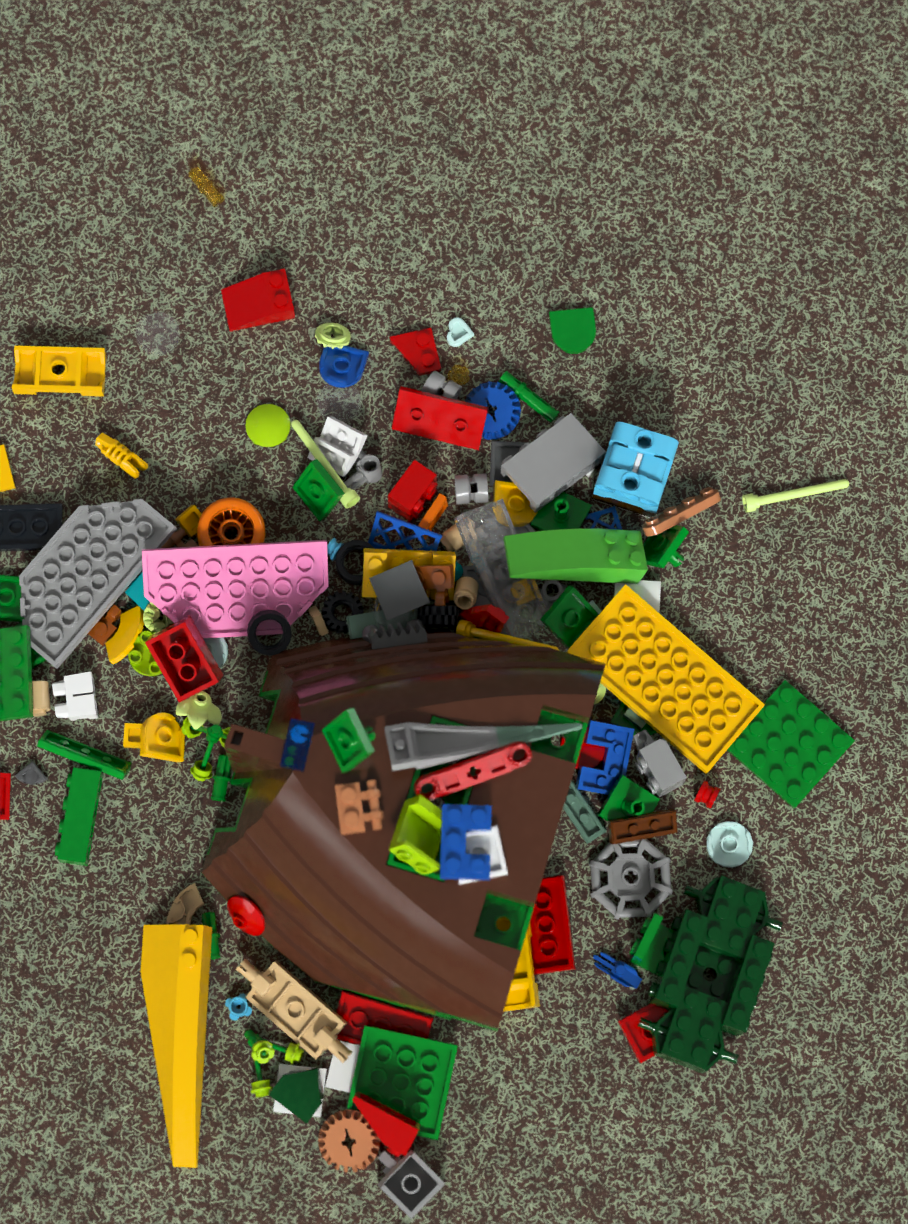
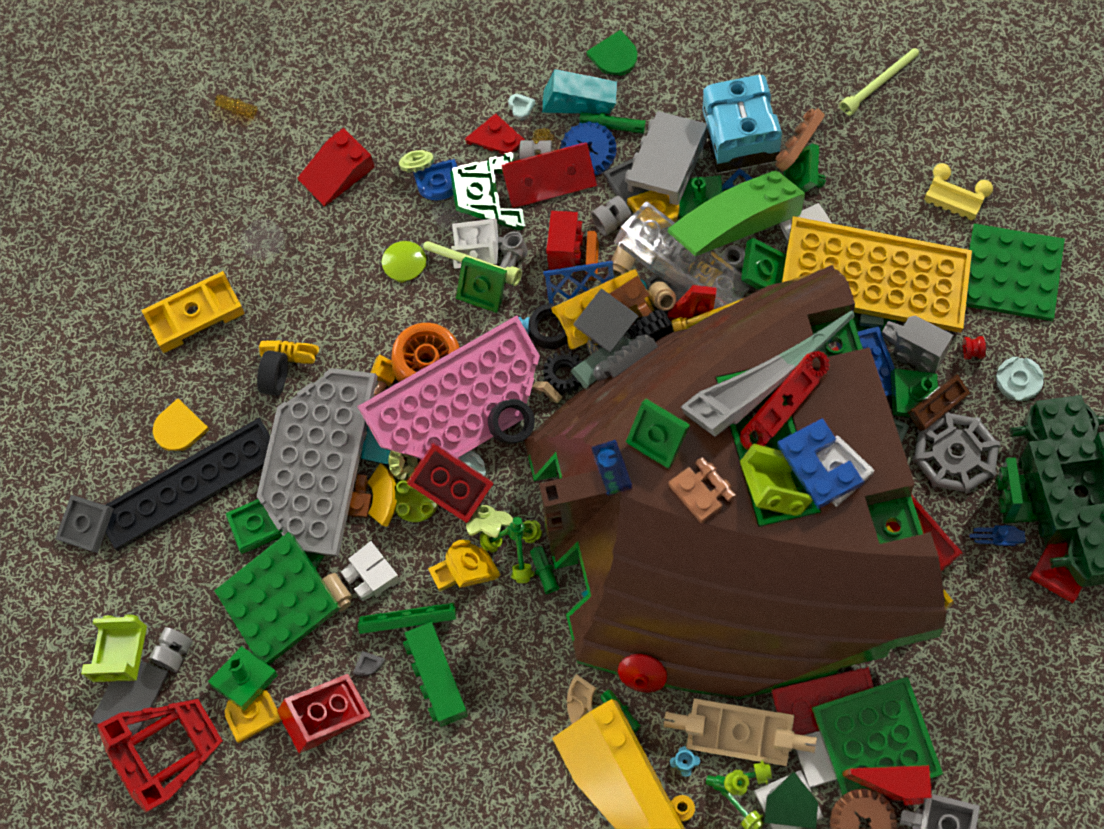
camera: 20 degrees left, 10 degrees down
none -> black tyre [257,350,288,396]
none -> wing [450,153,525,230]
none -> teal wedge [542,69,617,114]
none -> yellow plate [671,795,695,821]
none -> light yellow gear [924,163,993,221]

